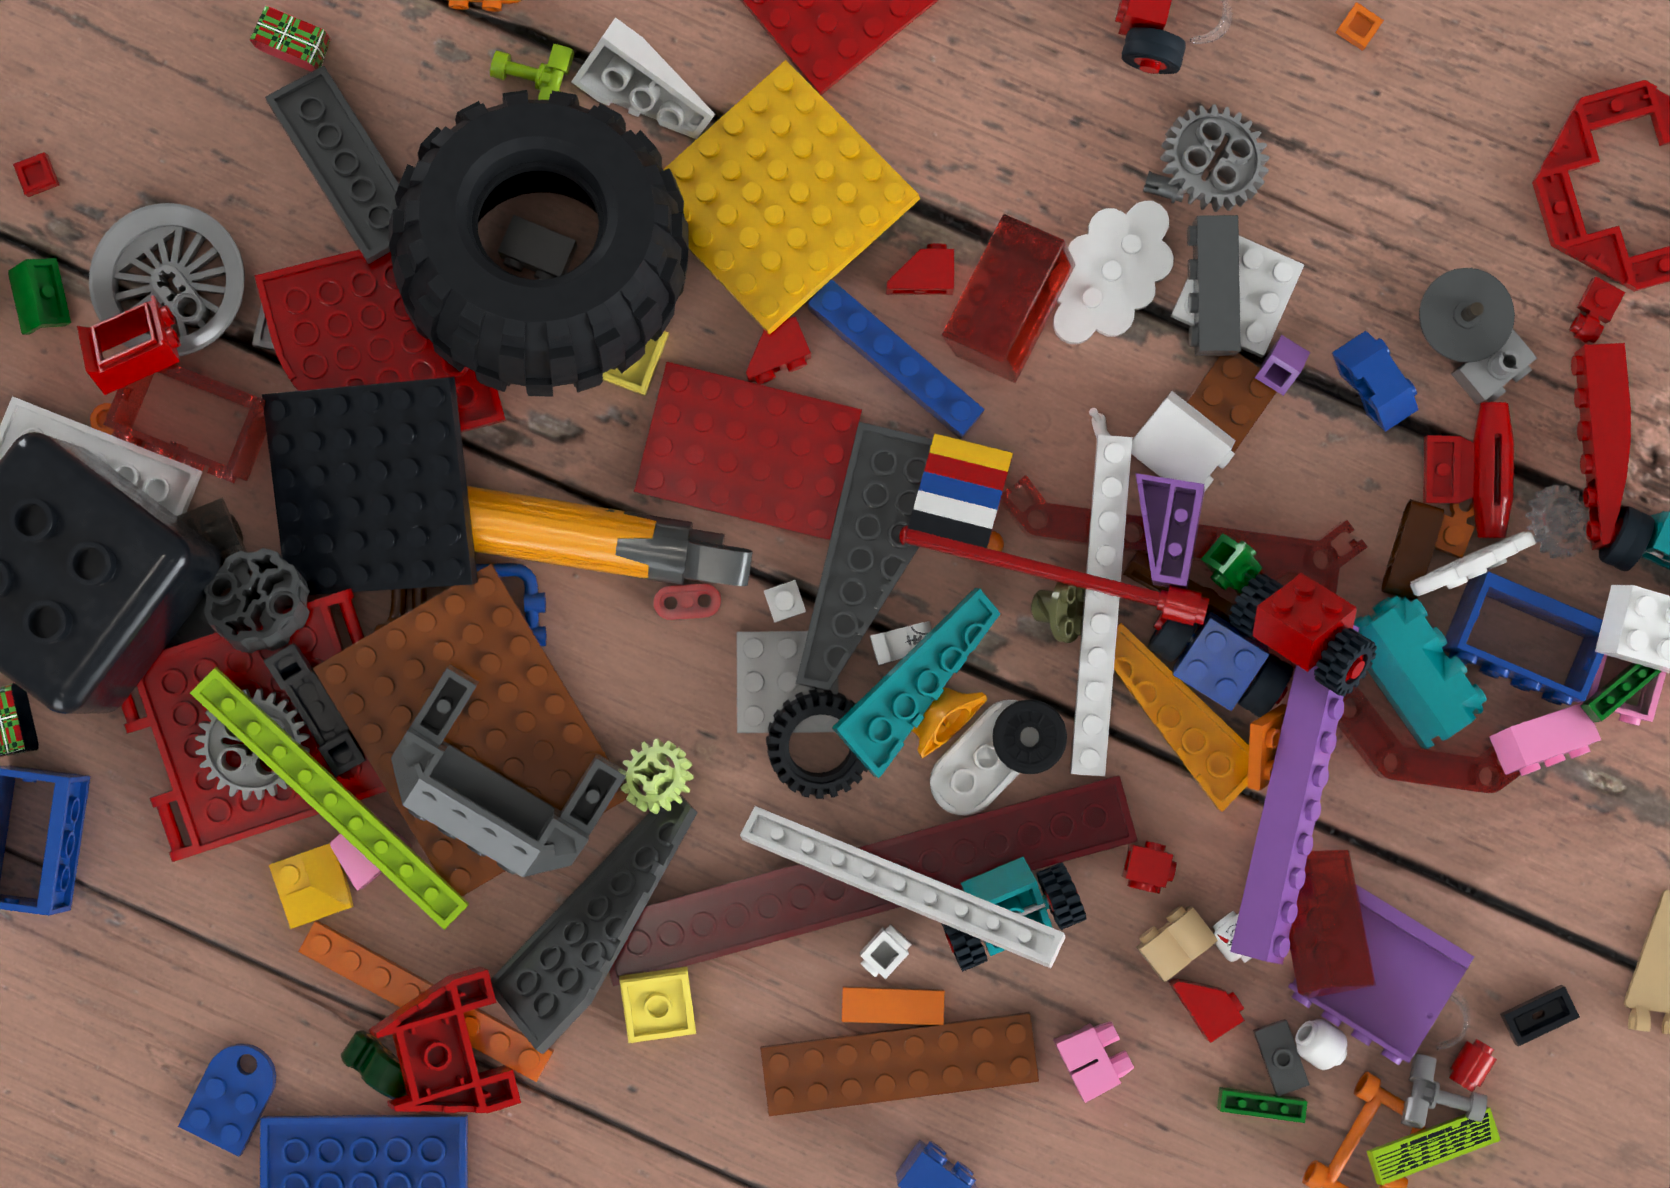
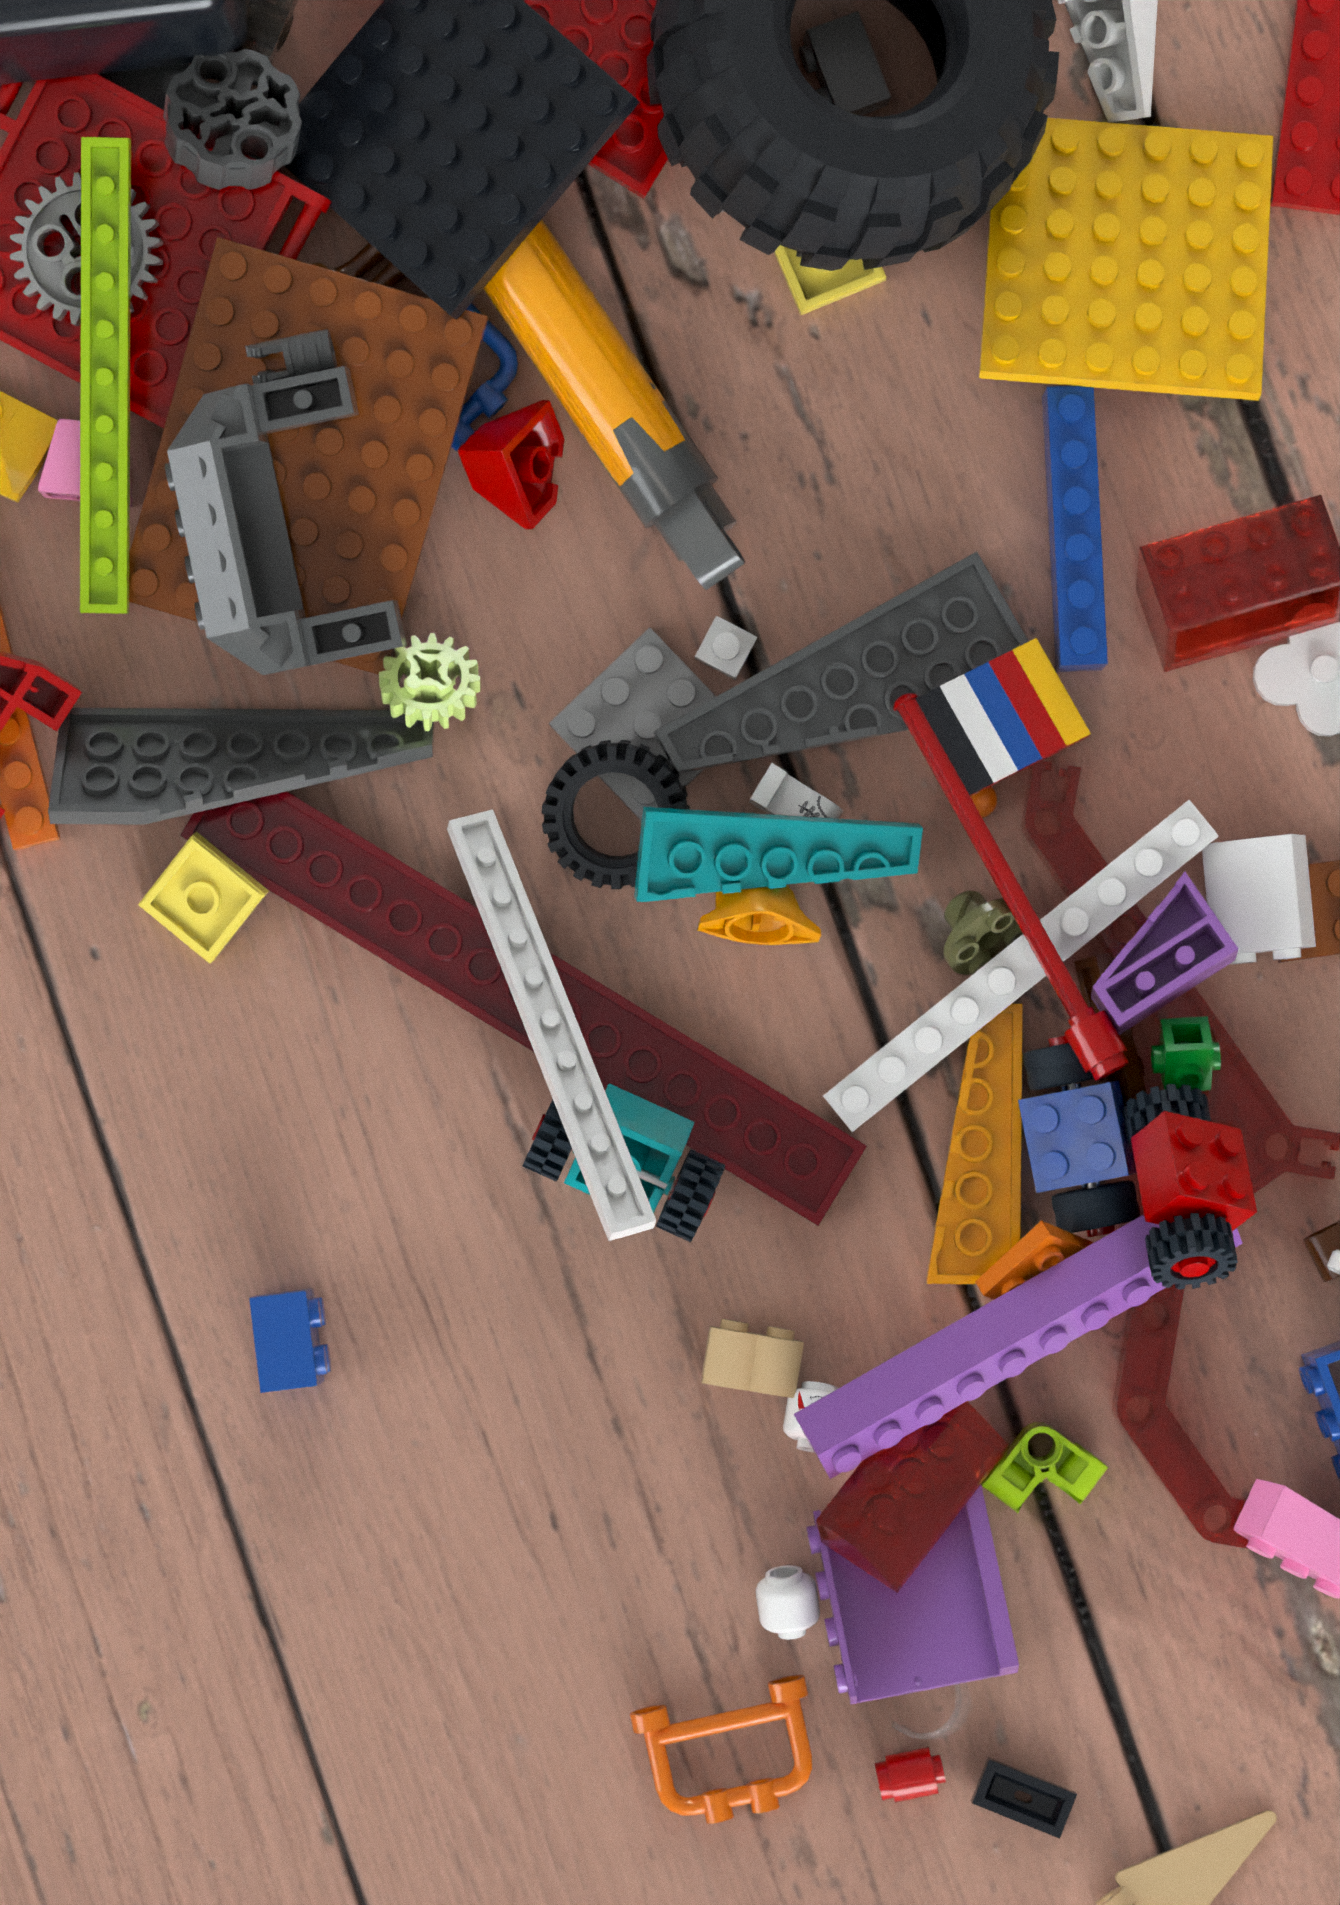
camera: 45 degrees right, 0 degrees up
black slope [264,643,366,777] -> none
red plate [634,362,862,541] -> none
red plate [653,584,721,620] -> none
red slope [746,316,811,385] -> none
dark orange plate [760,1012,1039,1116] -> none
orange tile [842,986,945,1025] -> none
white brick [860,925,912,979] -> none
red slope [886,243,954,295] -> none
white tile [930,700,1039,816] -> none
black wheel [992,700,1067,774] -> none
bright pink hips [1053,1021,1134,1103] -> none
white piece [1089,408,1111,438] -> none
red brick [1122,841,1177,894] -> none
red slope [1168,978,1245,1043] -> none
green piece [1217,1087,1308,1123] -> none
dark grey plate [1253,1019,1310,1096] -> none
teal brick [1354,595,1487,749] -> none
lime tile [1367,1107,1501,1185] -> none
light grey bar [1401,1054,1487,1129] -> none
none -> dark grey hinge [245,329,337,385]
none -> red slope [457,400,565,530]
none -> lime piece [981,1422,1109,1513]

